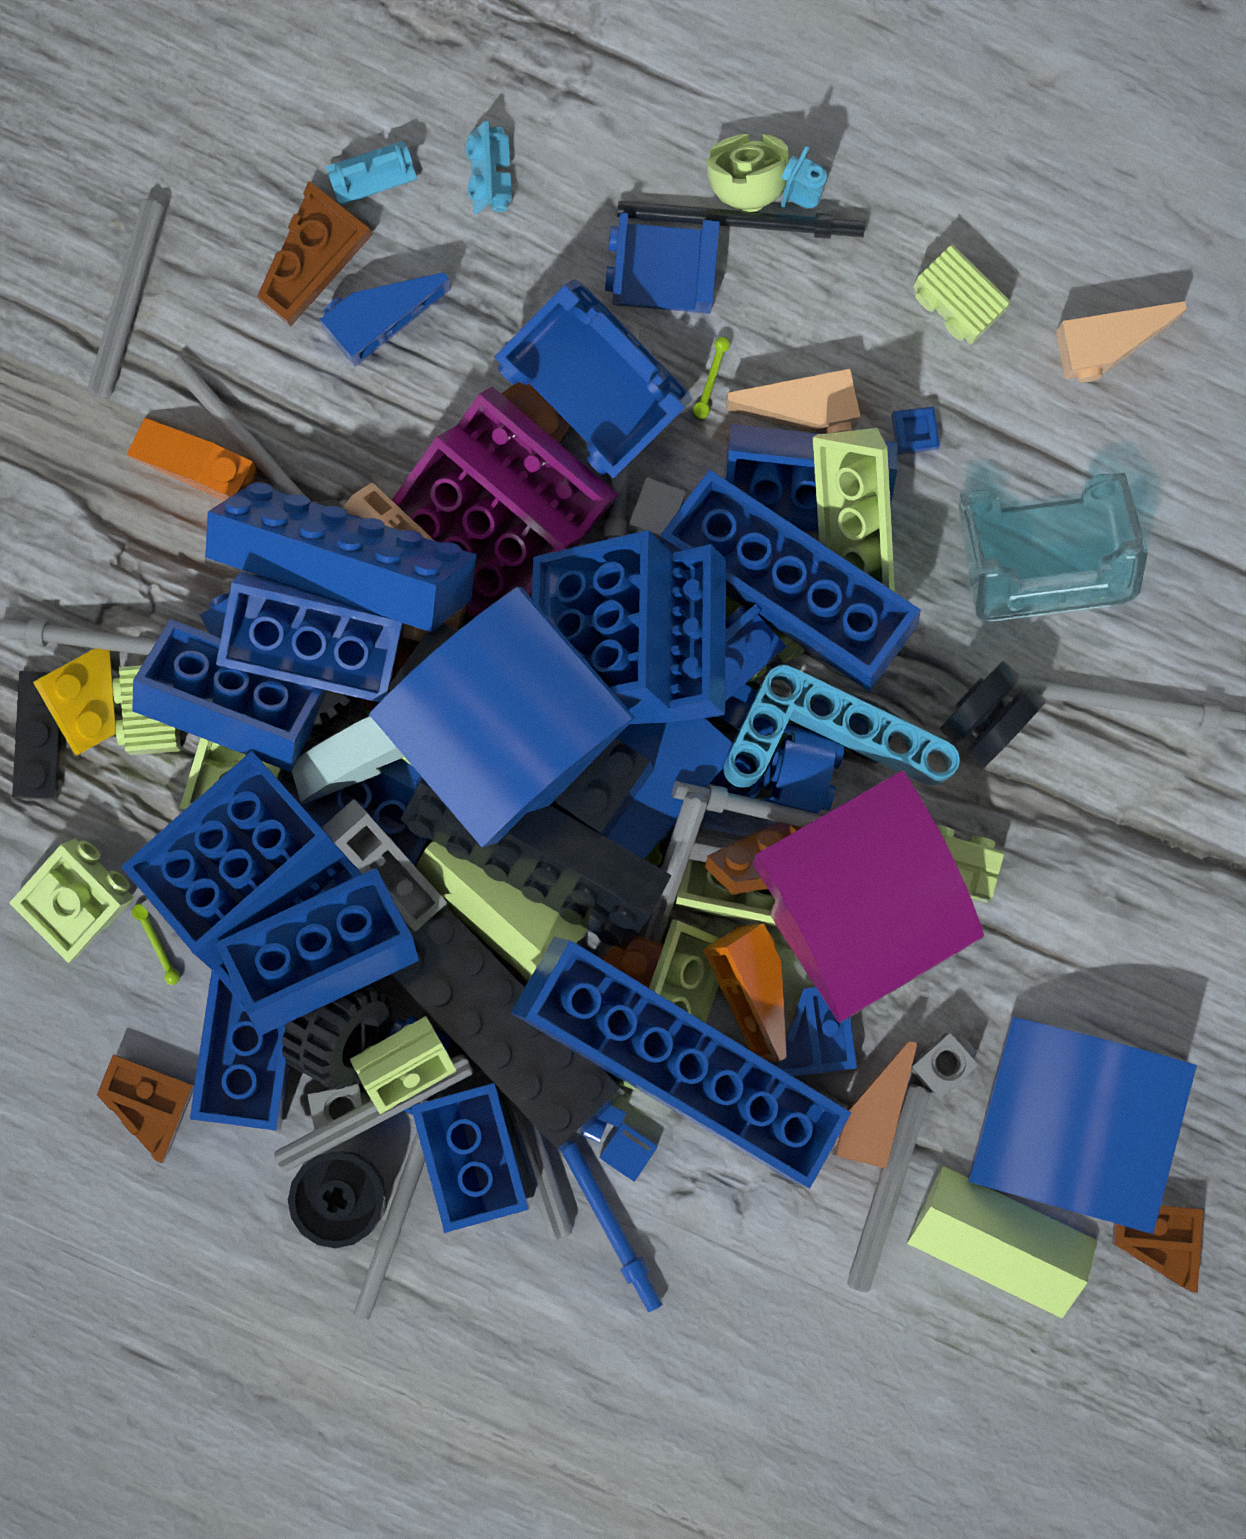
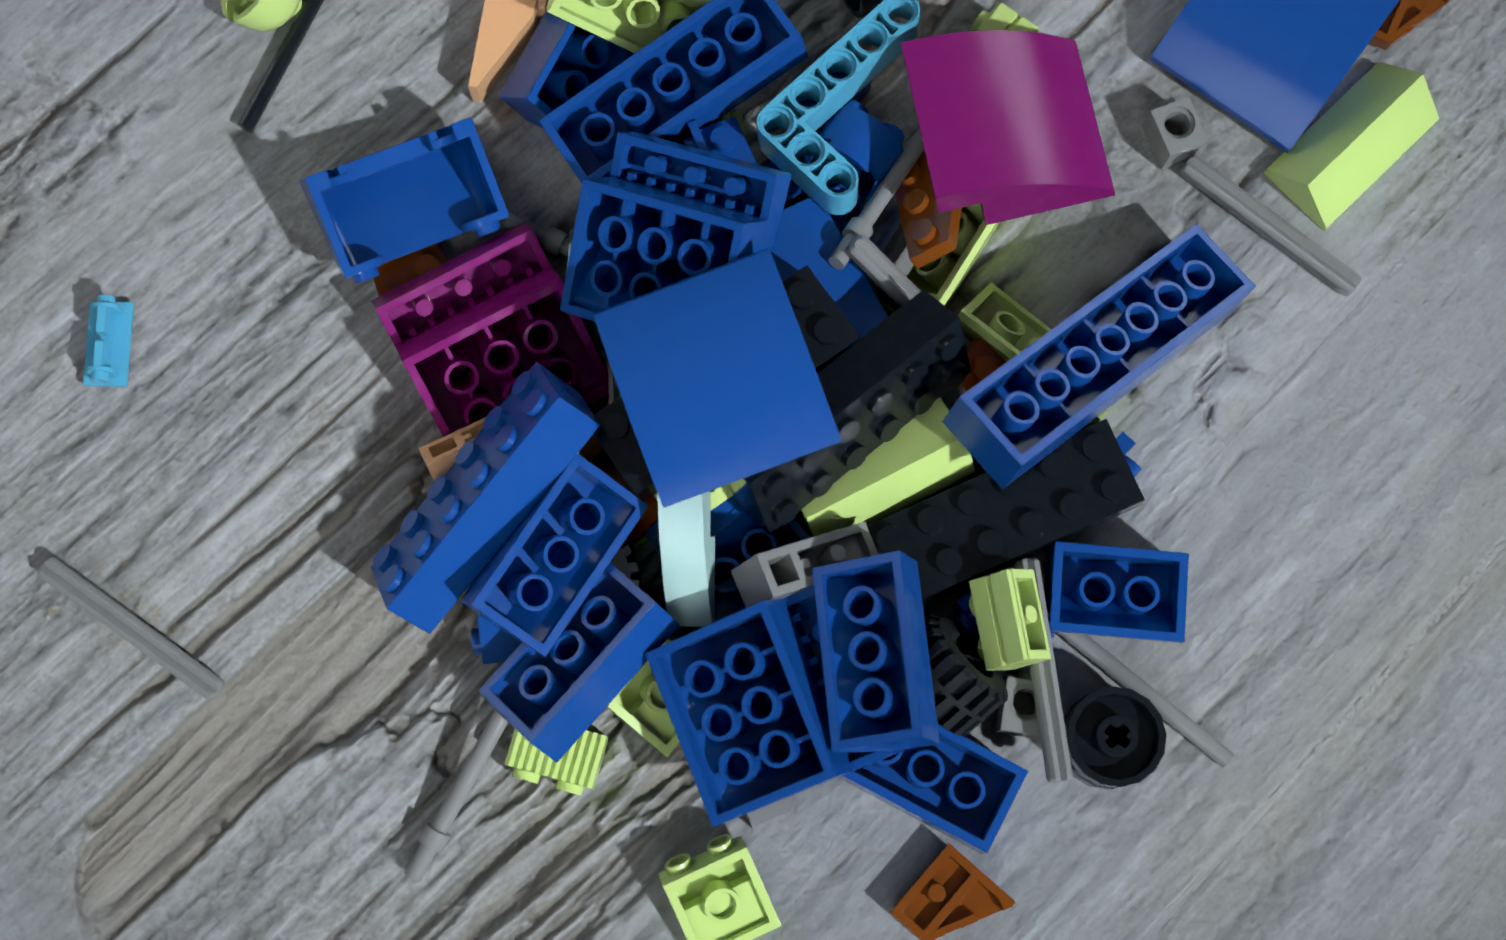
camera: 65 degrees left, 5 degrees down
black plate [12,671,61,800] -> none
yellow wing [33,648,116,756] -> none
orange slope [126,418,258,501] -> none
lime hinge [132,904,181,985] -> none
light grey bar [171,357,318,504] -> none
dark orange wing [257,181,373,327] -> none
blue slope [320,272,451,367] -> none
medium azure hinge [466,121,512,214] -> none
light grey axle [502,1091,573,1240] -> none
blue bar [561,1142,663,1313] -> none
blue tile [599,1122,658,1182] -> none
blue panel [605,213,720,314] -> none
light grey brick [629,477,686,541] -> none
lime hinge [693,336,731,420] -> none
orange slope [703,923,786,1062] -> none
blue wing [776,987,857,1076] -> none
nougat slope [832,1041,918,1169] -> none

